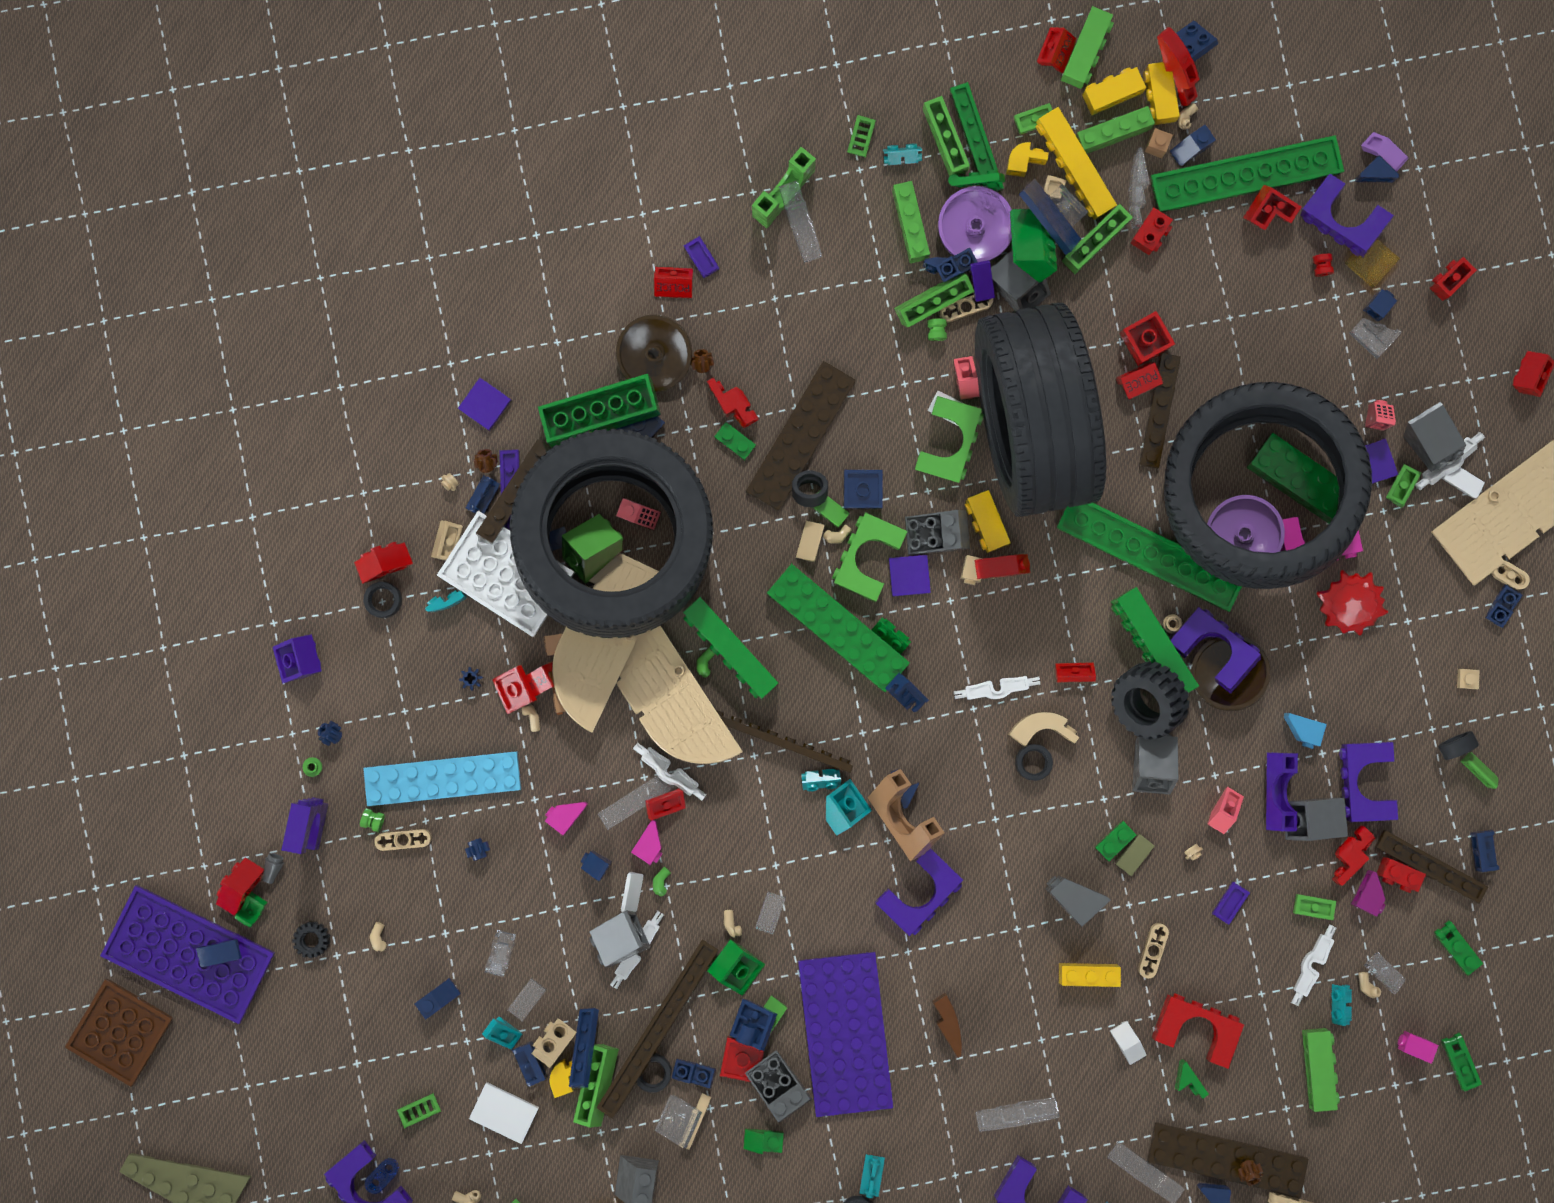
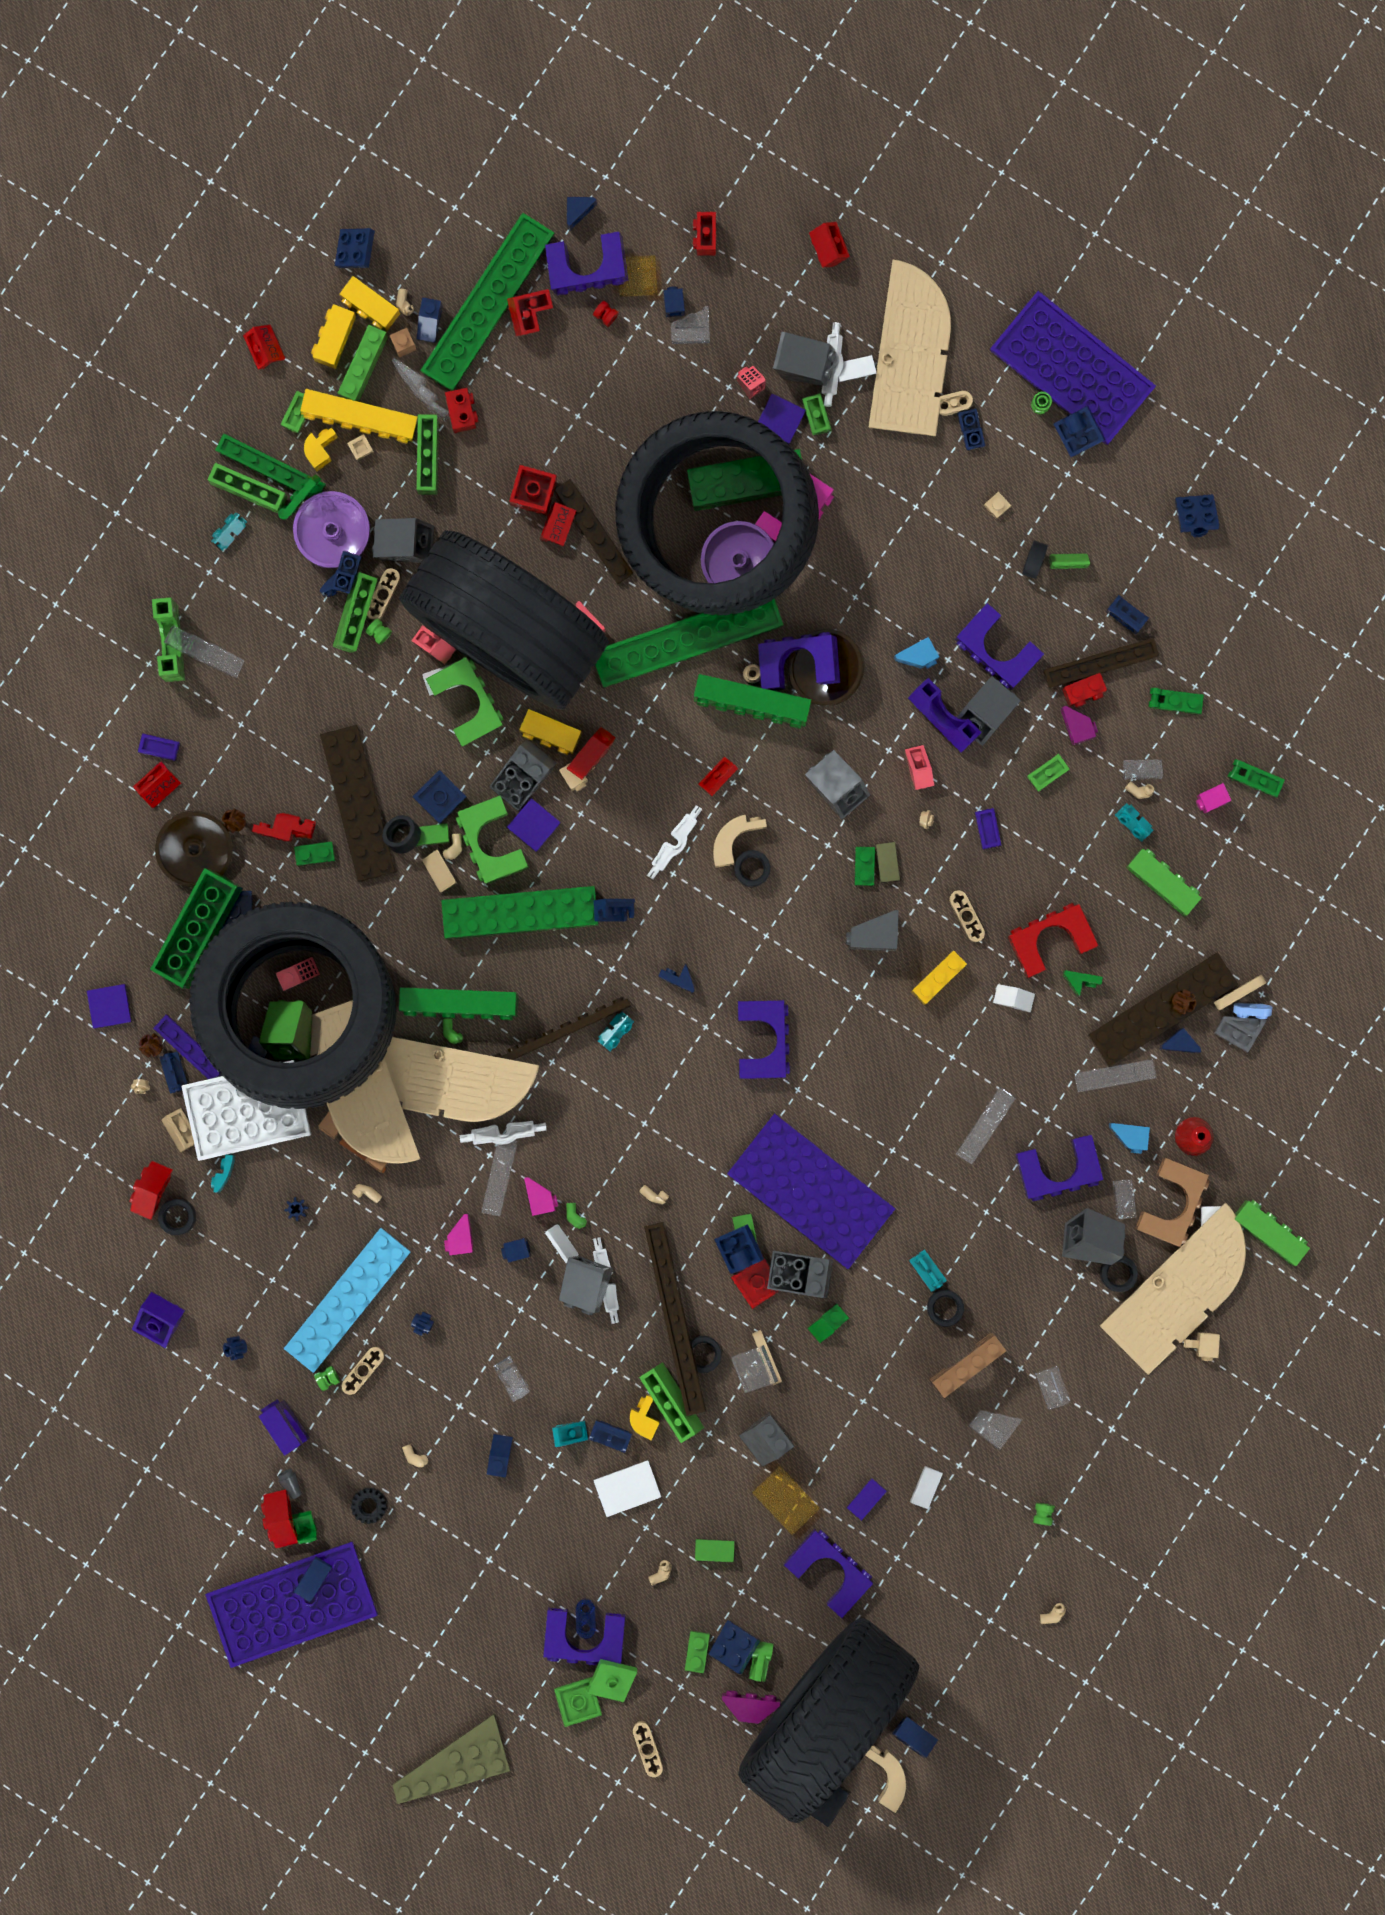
camera: 45 degrees left, 0 degrees up
reddish brown plate [65,979,173,1087] -> none
bright green plate [303,757,322,777] -> none
bright green slope [397,1093,441,1128] -> none
dark brown plate [476,439,552,544] -> none
tile [492,665,537,714] -> none
clear tile [507,978,547,1022] -> none
panel [526,662,554,697] -> none
tan brick [531,1018,577,1068] -> none
dark blue tile [569,1008,599,1088] -> none
red plate [645,788,686,821] -> none
dark blue slope [672,1059,716,1089] -> none
green slope [707,939,766,996] -> none
clear tile [755,891,786,934] -> none
teal slope [826,779,872,836] -> none
bright green slope [847,115,876,157] -> none
medium nougat arch [868,769,944,861] -> none
green hinge [871,617,911,655] -> none
bright green brick [892,181,930,263] -> none
reddish brown slope [932,993,962,1058] -> none
dark purple tile [970,260,995,302] -> none
green slope [1010,209,1057,283] -> none
dark blue tile [1019,179,1081,255] -> none
clear tile [1049,184,1088,227] -> none
bright green brick [1061,6,1114,89] -> none
black tyre [1111,661,1189,740] -> none
red slope [1157,27,1200,106] -> none
white piece [1291,924,1337,1006] -> none
red piece [1316,570,1388,636] -> none
red plate [1332,825,1376,886] -> none
medium lavender slope [1361,132,1408,172] -> none

